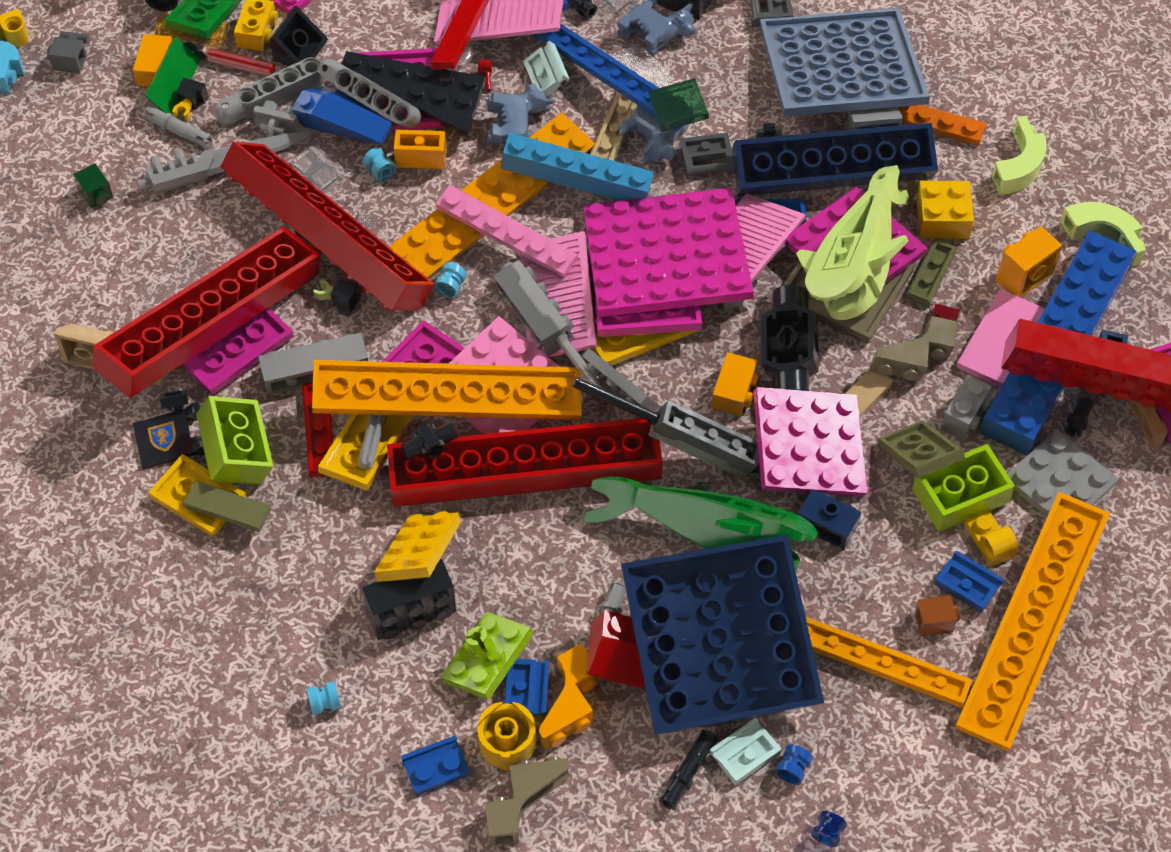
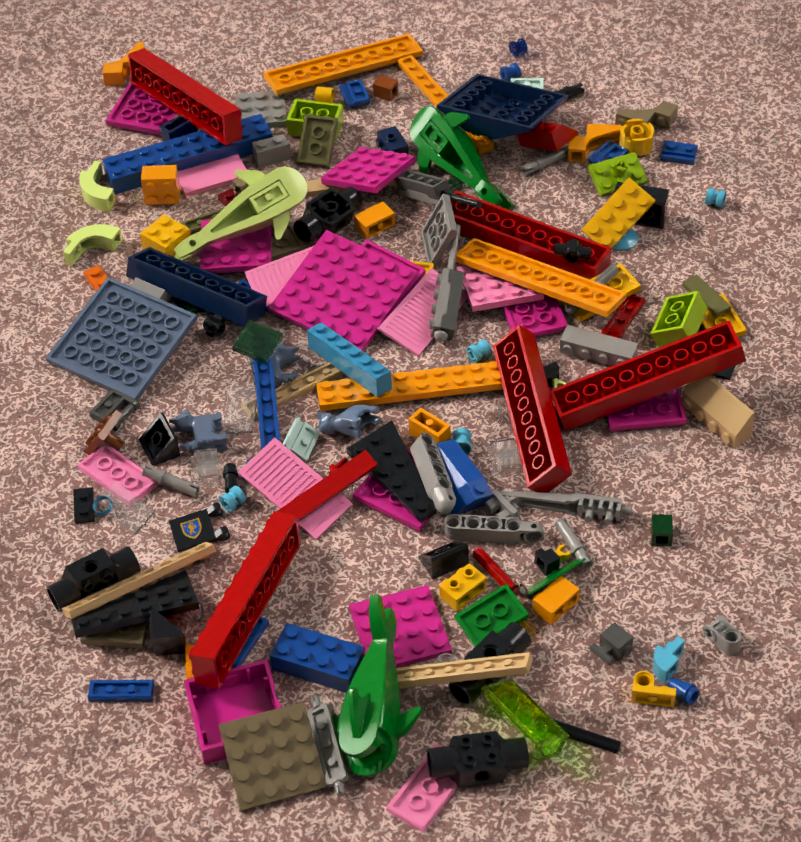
camera: 140 degrees left, 10 degrees down
bright pink plate [436,185,578,278] -> none

